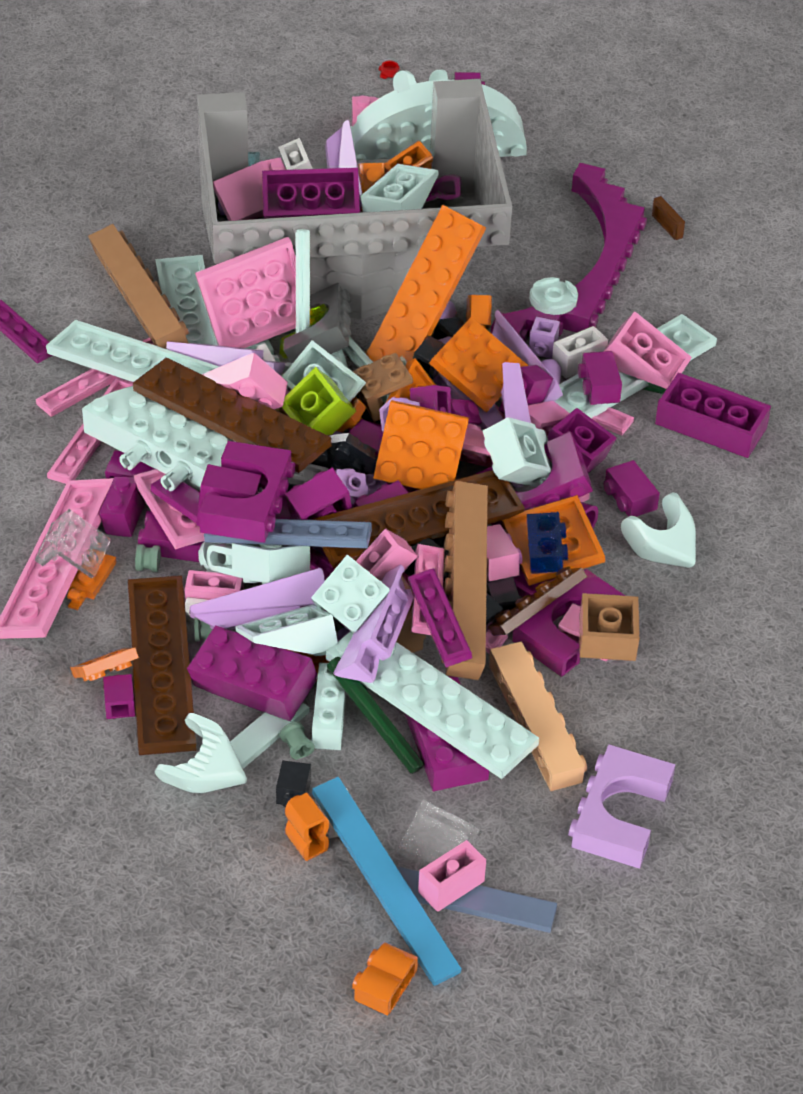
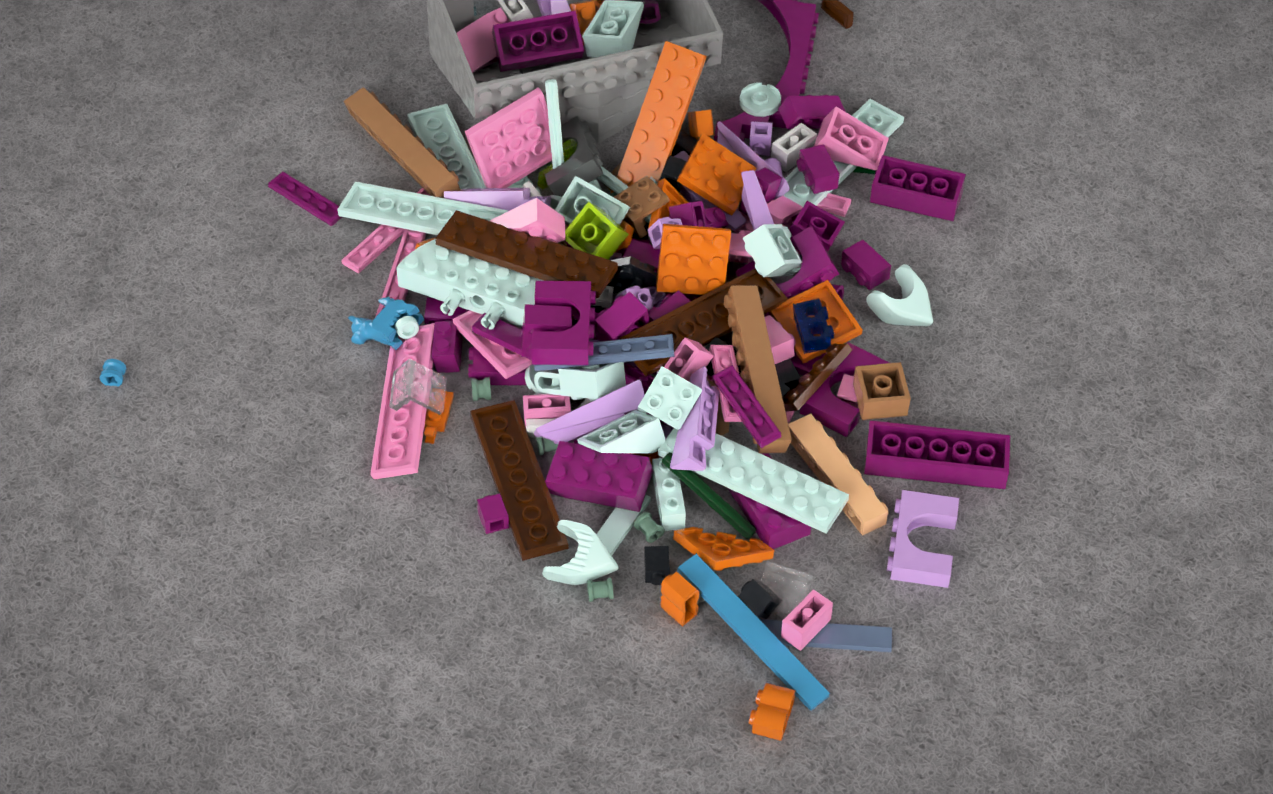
camera: 10 degrees left, 5 degrees up
orange plate [70,647,139,681] -> none
none -> dark azure animal [348,297,424,350]
none -> light aqua tile [395,316,419,339]
none -> sand green bush [587,578,614,602]
none -> orange plate [673,527,774,571]
none -> black brick [738,579,782,619]
none -> magenta brick [778,95,846,129]
none -> magenta brick [864,420,1010,489]

